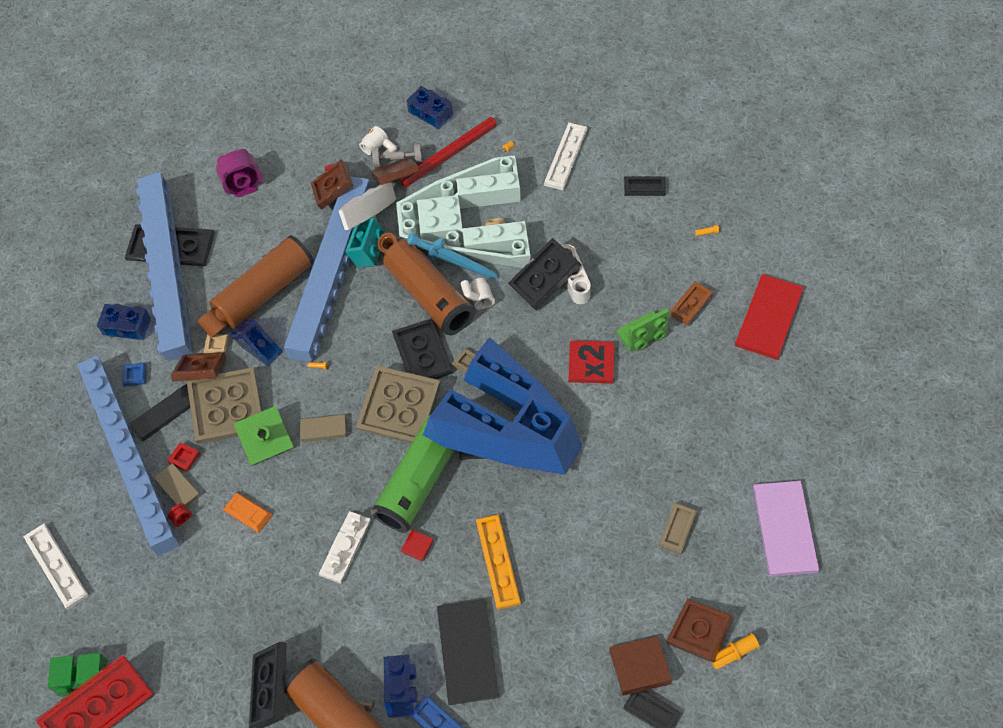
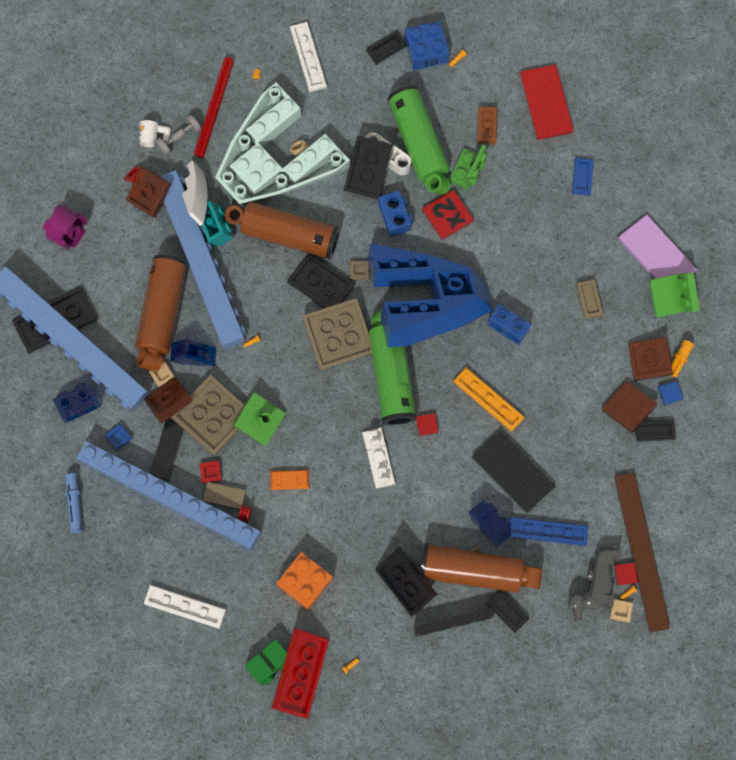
camera: 40 degrees left, 15 degrees up
dark tan tile [300,414,347,442] -> none
copper tile [371,158,419,185] -> none
clear blue brick [406,86,453,129] -> none
dark azure sword [407,233,498,279] -> none
white piece [461,278,495,310] -> none
none -> medium blue pin [65,473,83,534]
none -> orange brick [276,552,333,611]
none -> blue brick [378,191,413,237]
none -> bright green piece [387,86,451,195]
none -> blue brick [404,21,449,71]
none -> blue brick [487,304,532,345]
none -> blue tile [572,158,594,196]
none -> bright green bracket [649,273,700,317]
none -> blue tile [658,381,683,406]

